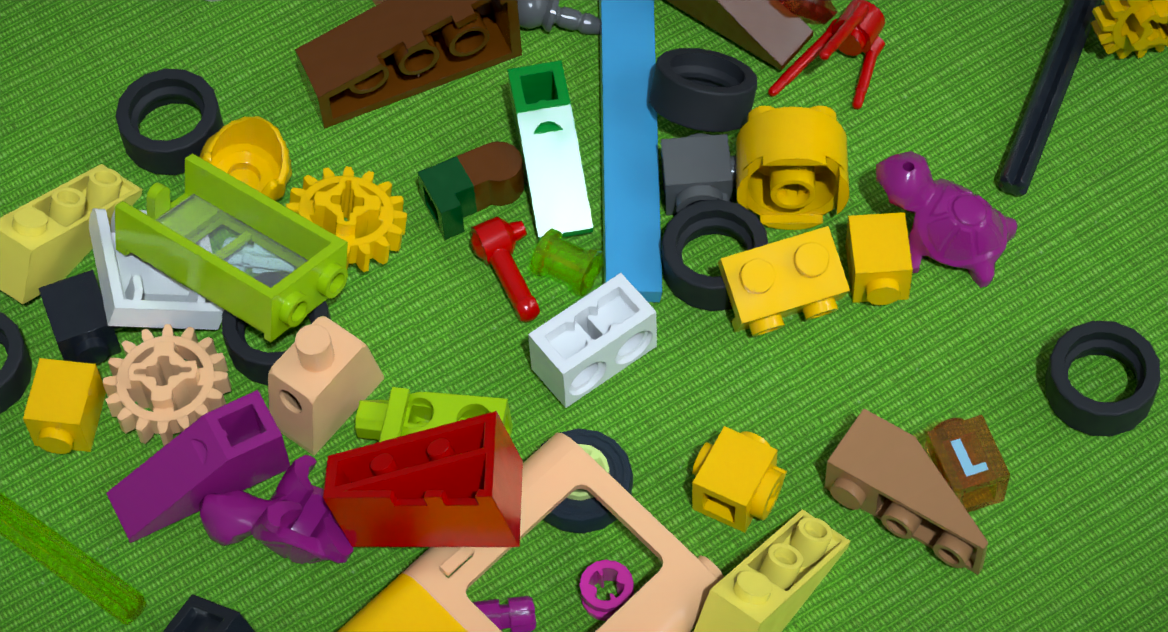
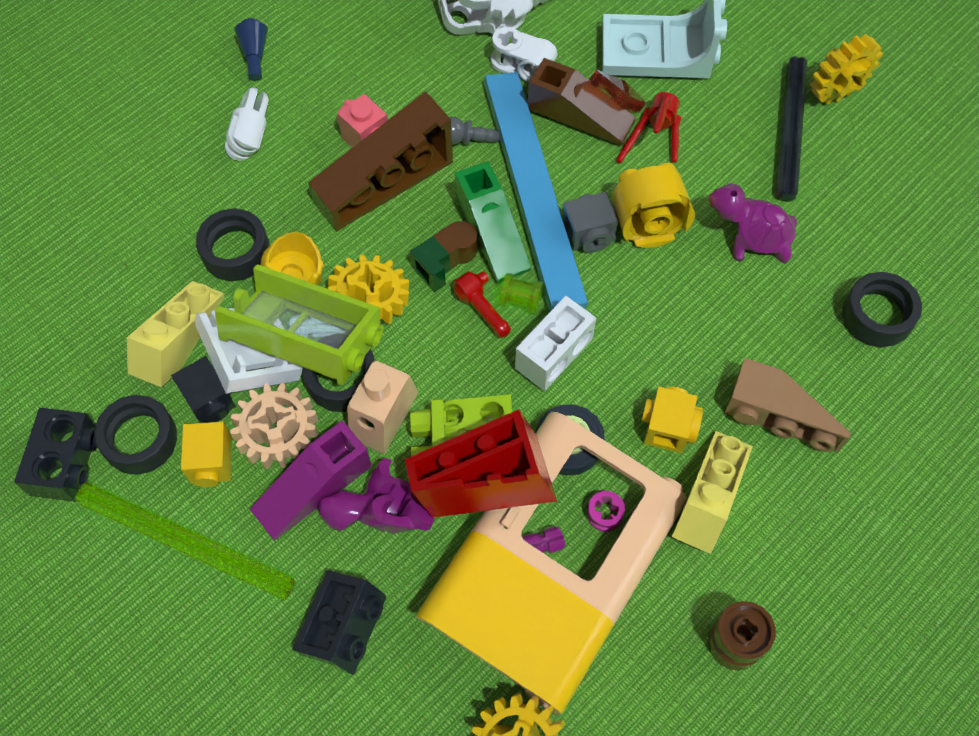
camera: 15 degrees left, 5 degrees up
black tyre [649,48,757,132] -> none
black tyre [662,199,768,311] -> none
yellow bracket [718,226,850,337] -> none
yellow brick [845,212,913,305] -> none
clear orange brick [924,415,1010,512] -> none

